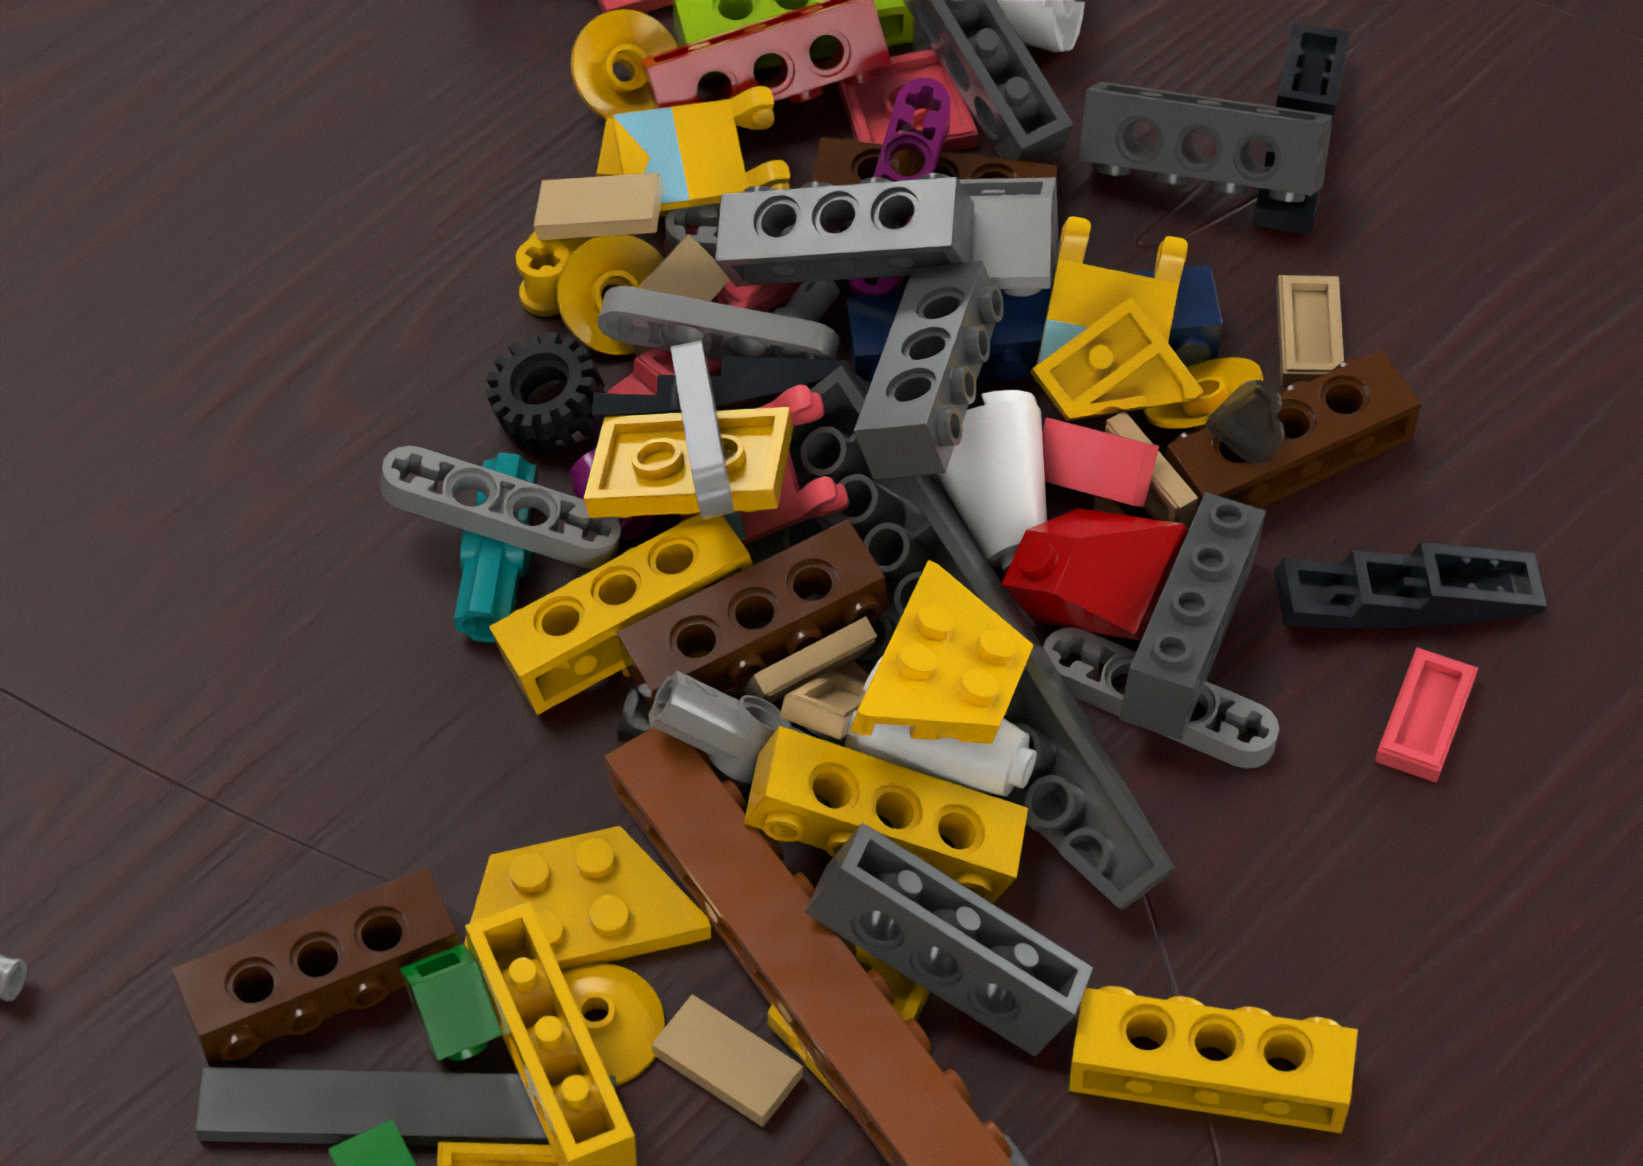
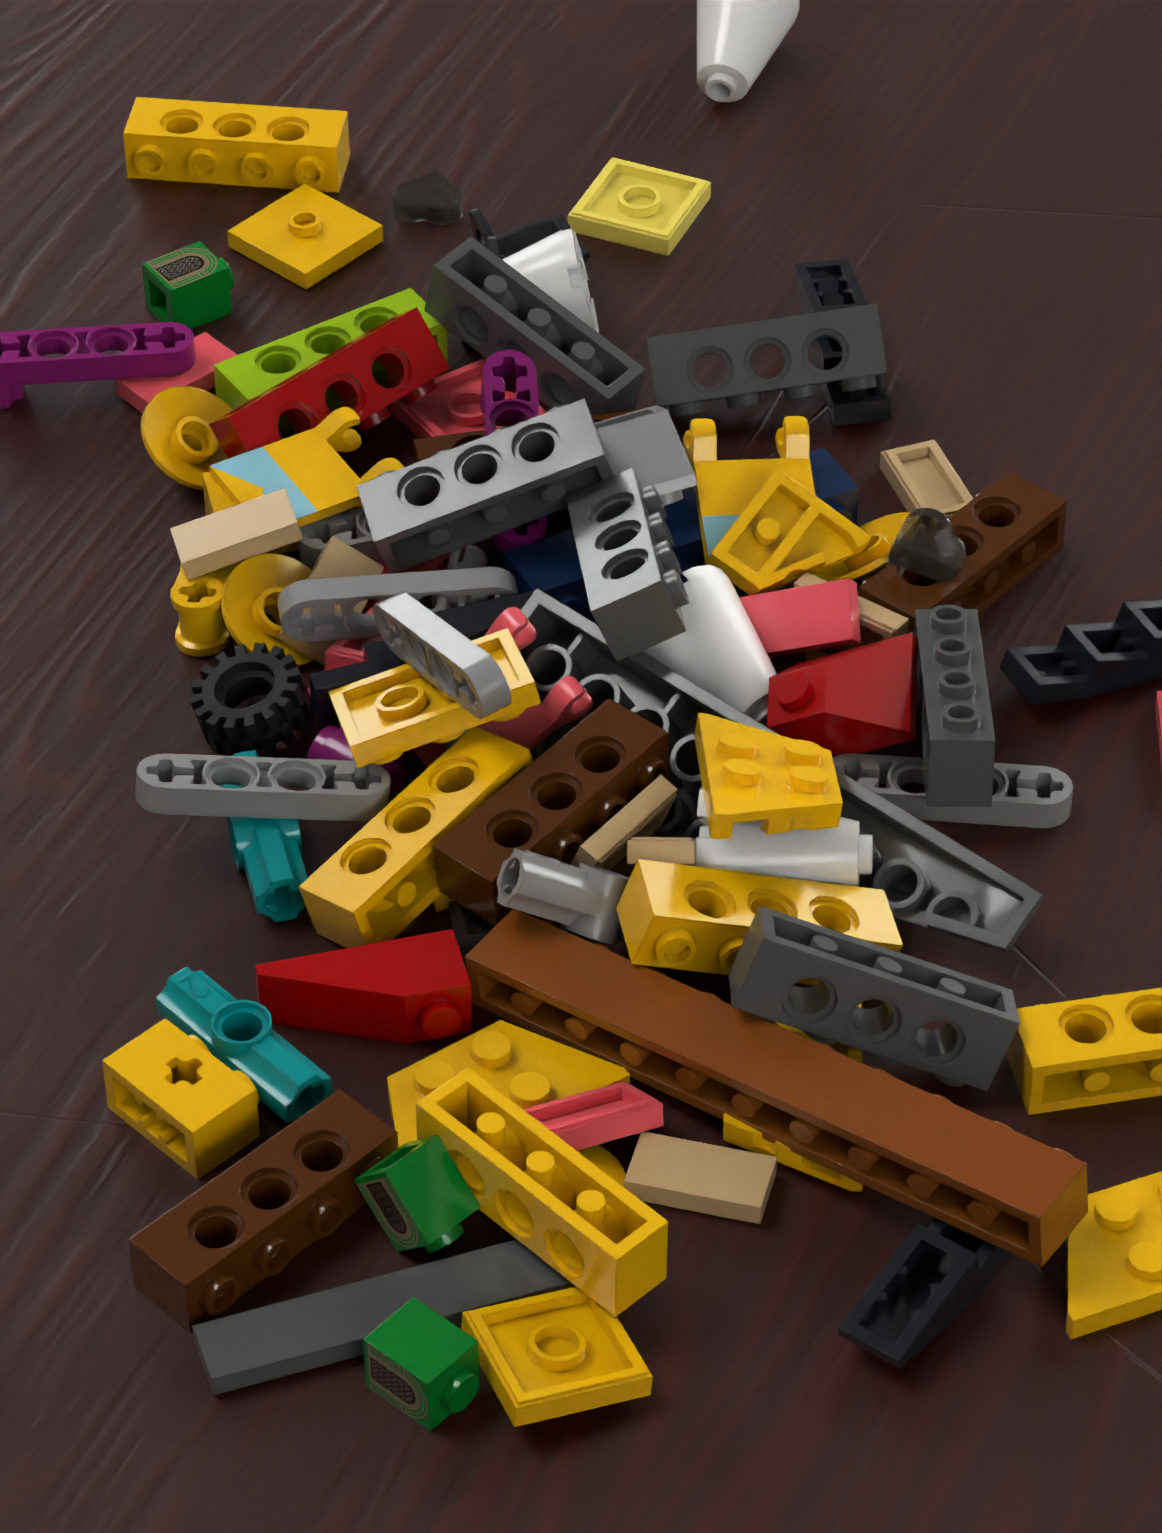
camera: 20 degrees left, 15 degrees down
none -> yellow brick [102,1018,260,1180]
none -> teal piece [156,966,333,1123]
none -> red slope [255,929,473,1044]
none -> coral tile [523,1081,664,1151]

